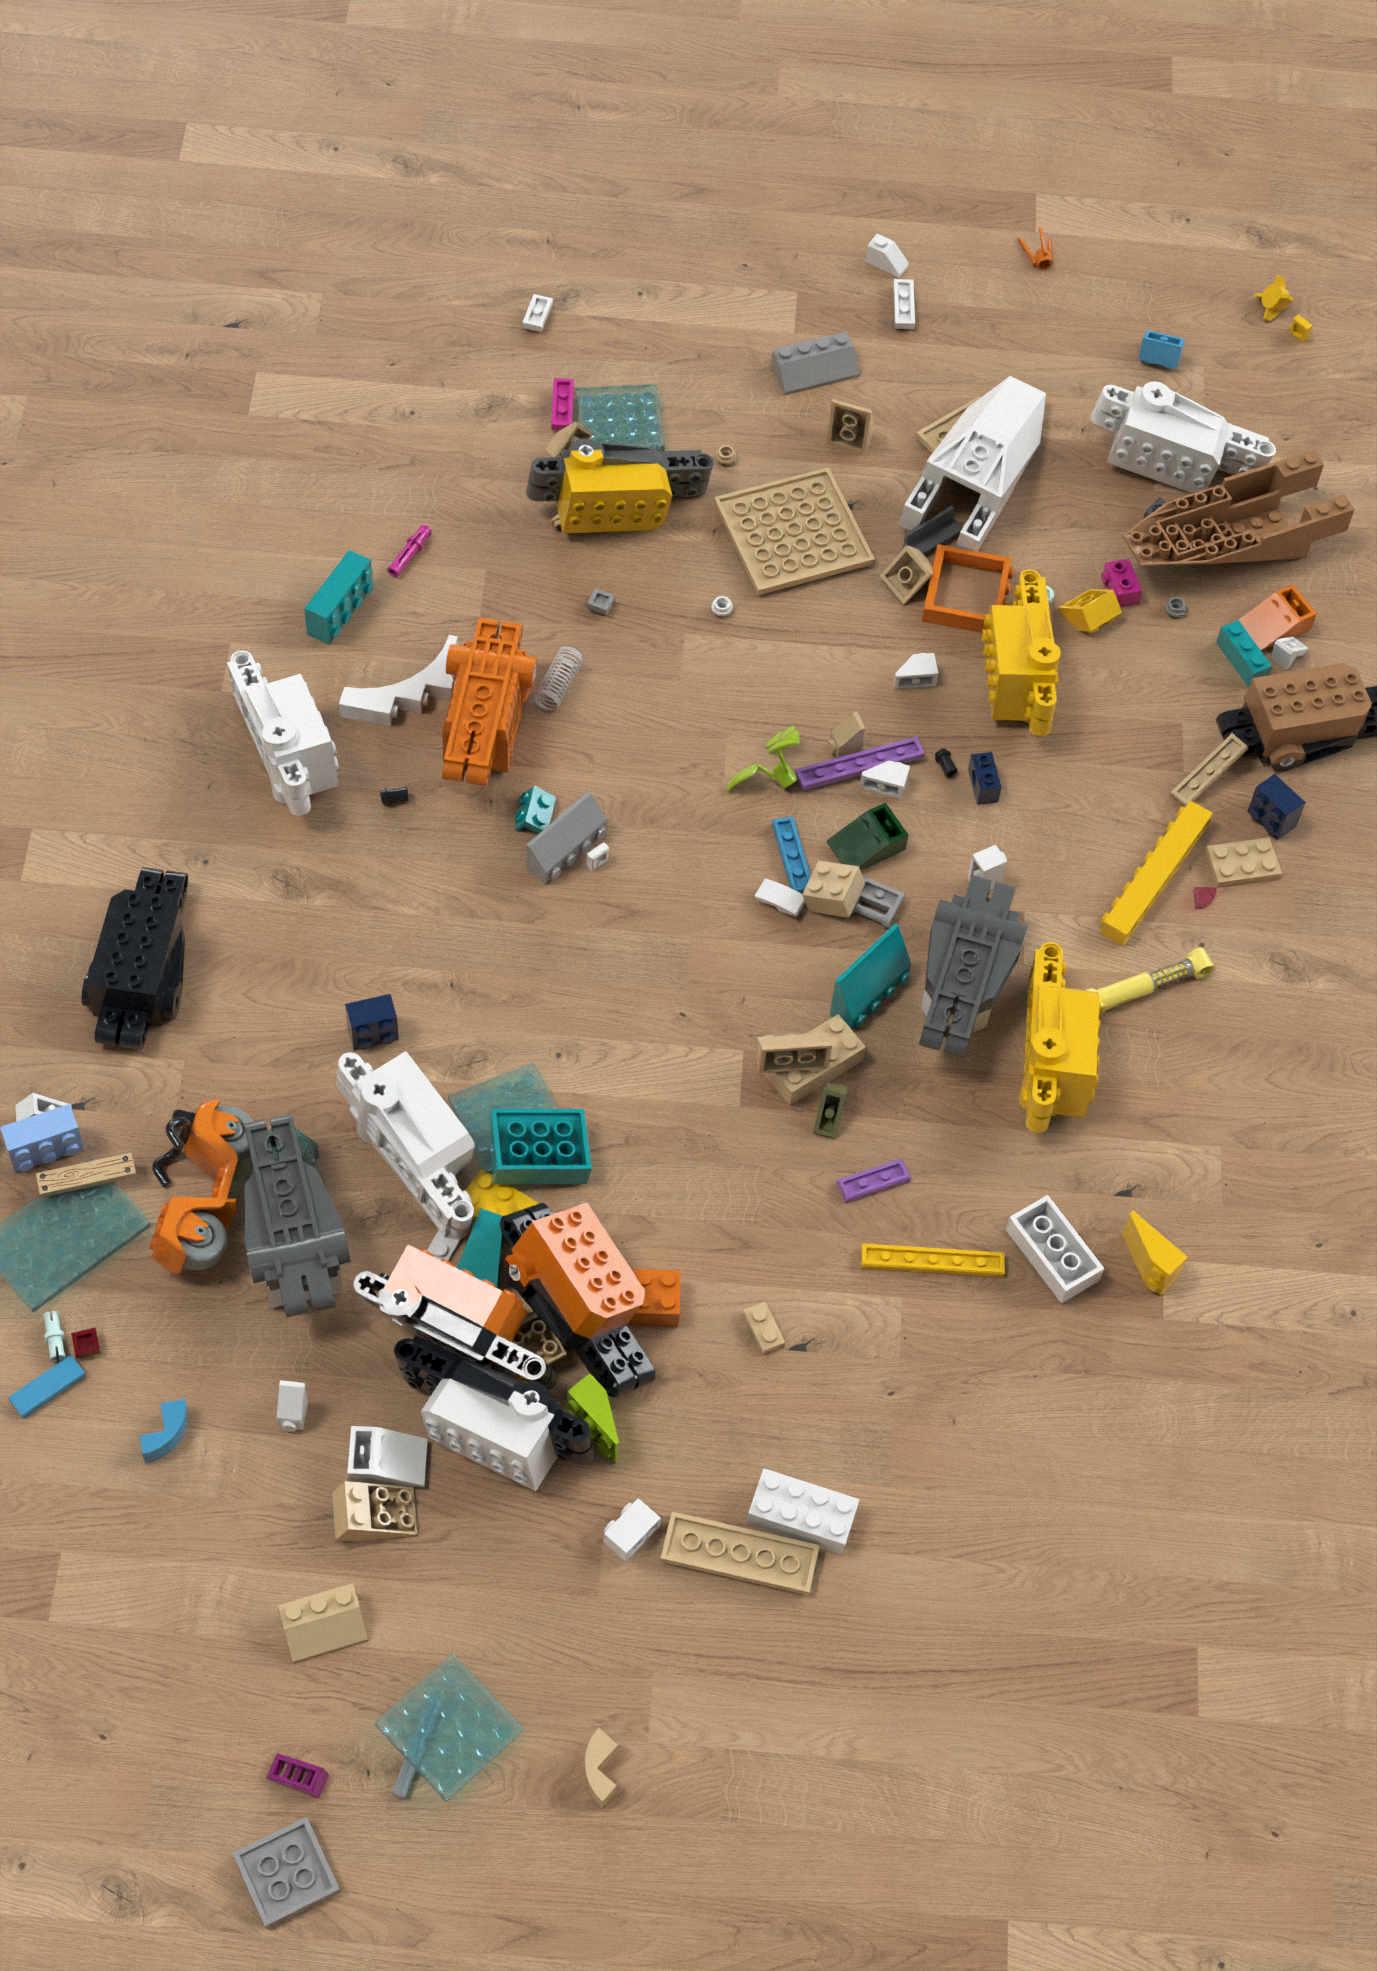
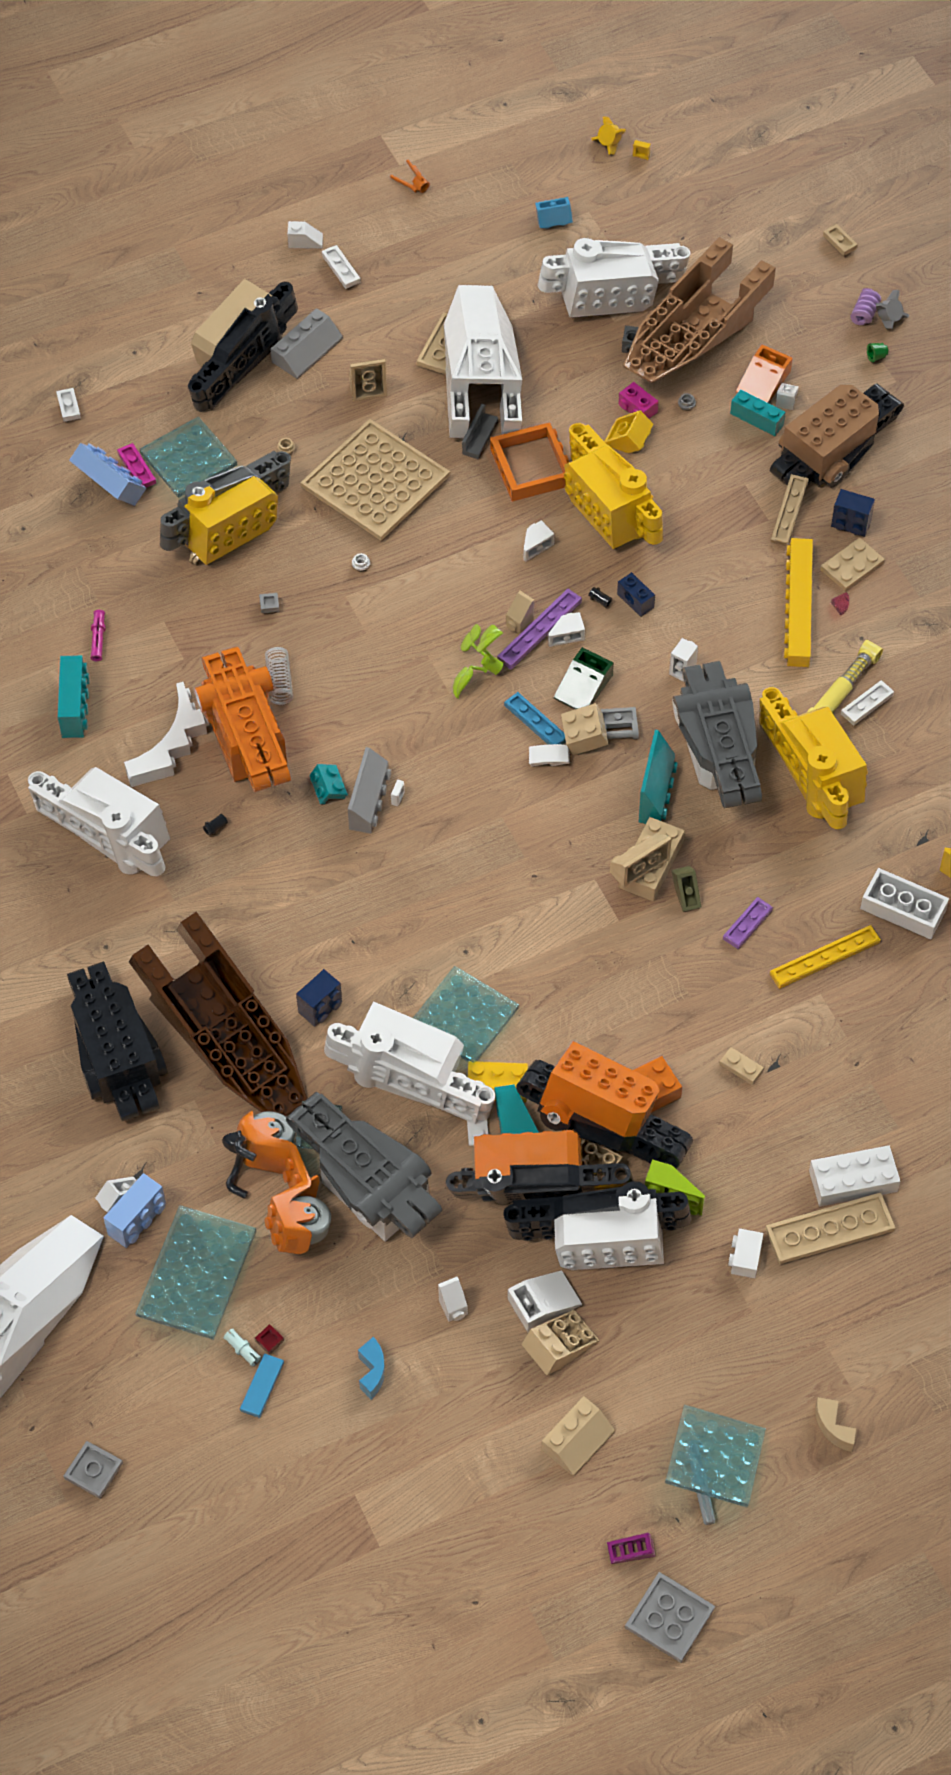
camera: 25 degrees left, 0 degrees up
tan tile [36,1153,136,1198] -> none
teal slope [491,1109,592,1184] -> none
tan slope [546,422,594,457] -> none
tan slope [880,545,933,605] -> none
none -> light blue brick [69,443,146,506]
none -> reddish brown piece [129,912,307,1116]
none -> black piece [188,279,298,412]
none -> white plate [841,680,894,726]

